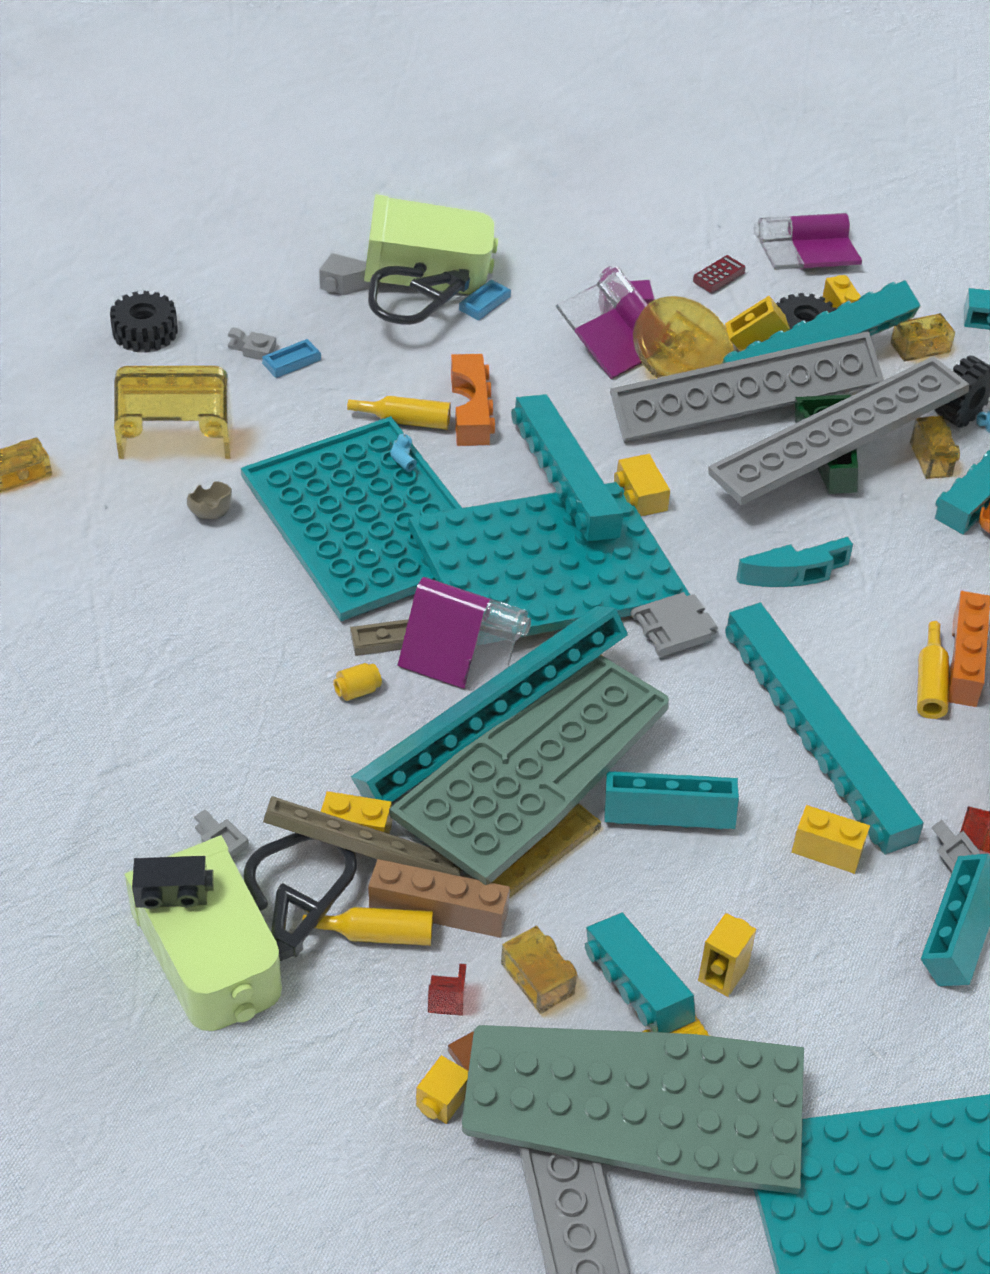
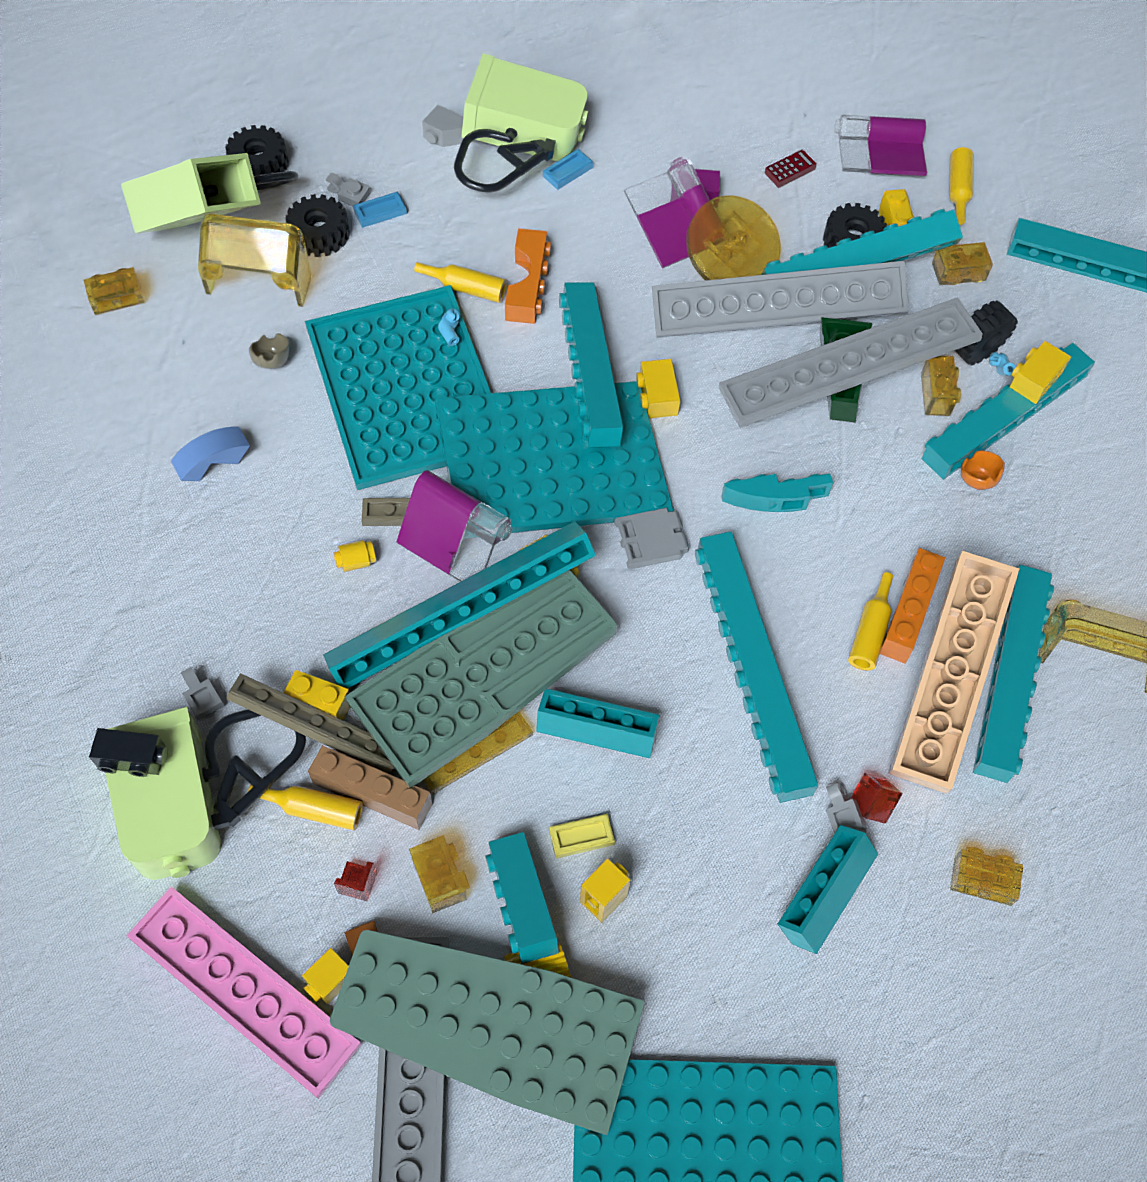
camera: 10 degrees right, 15 degrees up
yellow brick [725,296,790,352] -> none
yellow brick [791,805,870,874] -> none
none -> yellowish green piece [121,153,299,234]
none -> bright pink plate [127,887,362,1099]
none -> medium blue brick [171,427,250,481]
none -> black tyre [285,194,350,257]
none -> light yellow tile [549,814,615,859]
none -> yellow piece [949,147,974,225]

